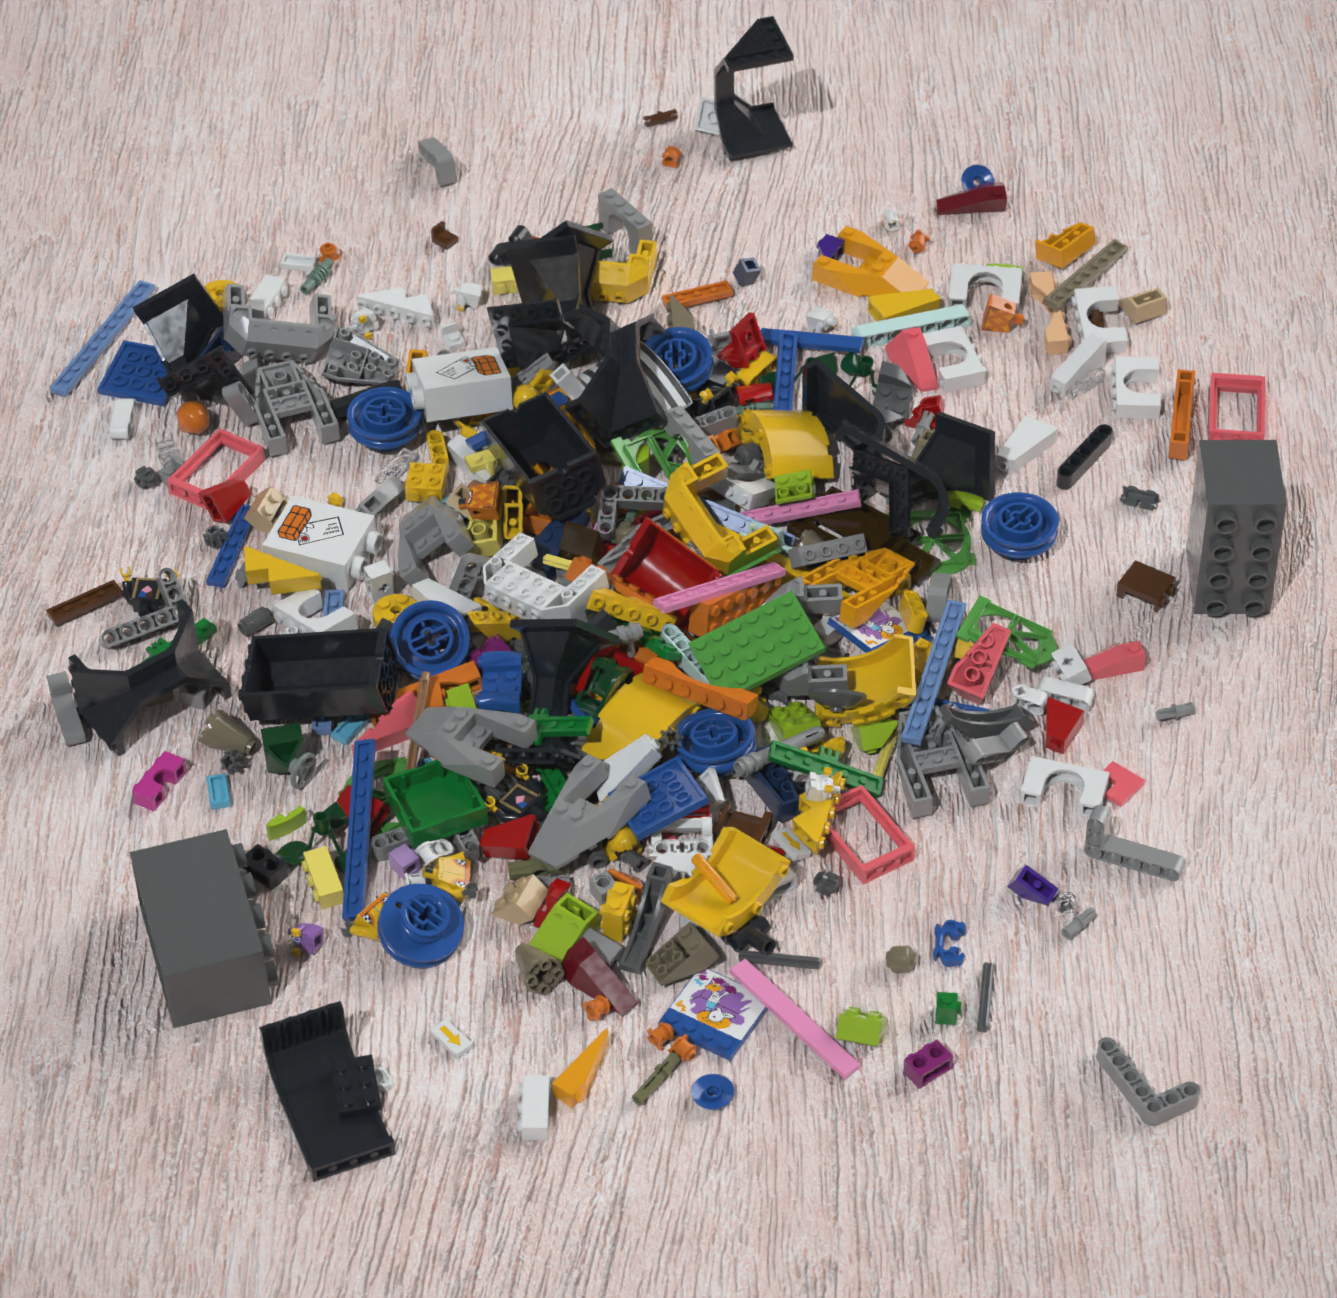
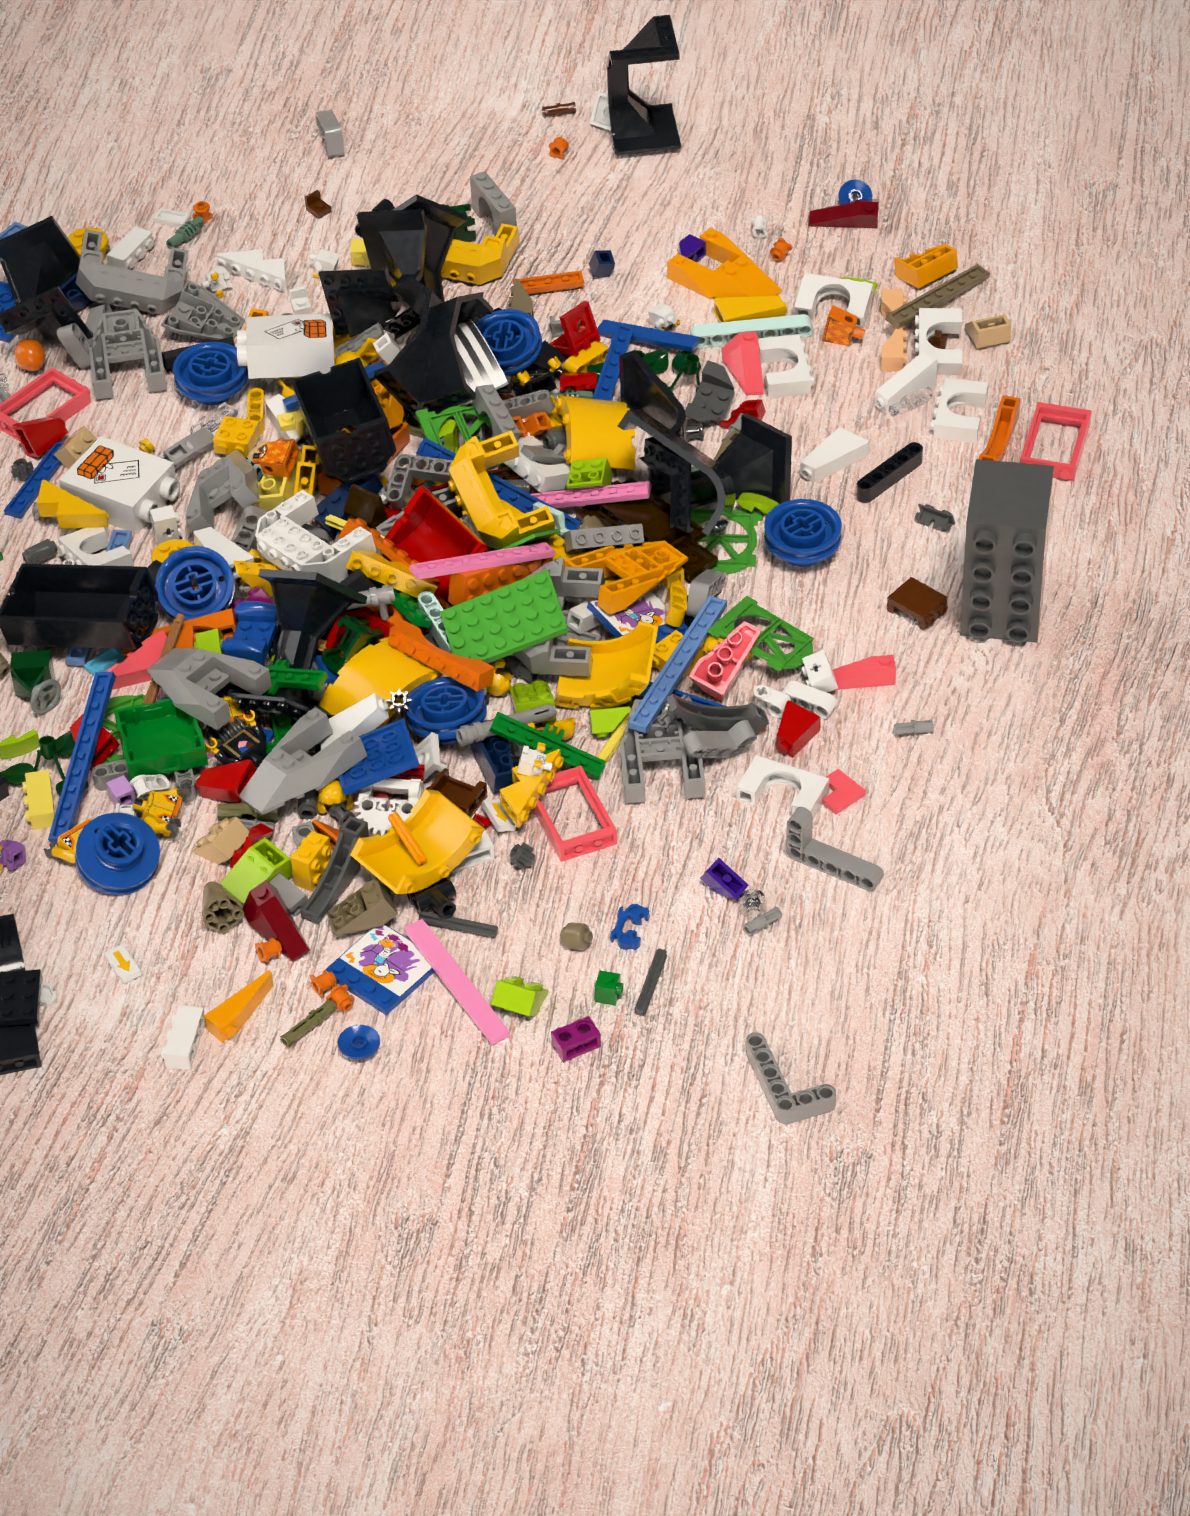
camera: 10 degrees right, 0 degrees up
dark grey dish [808,688,867,713] -> none

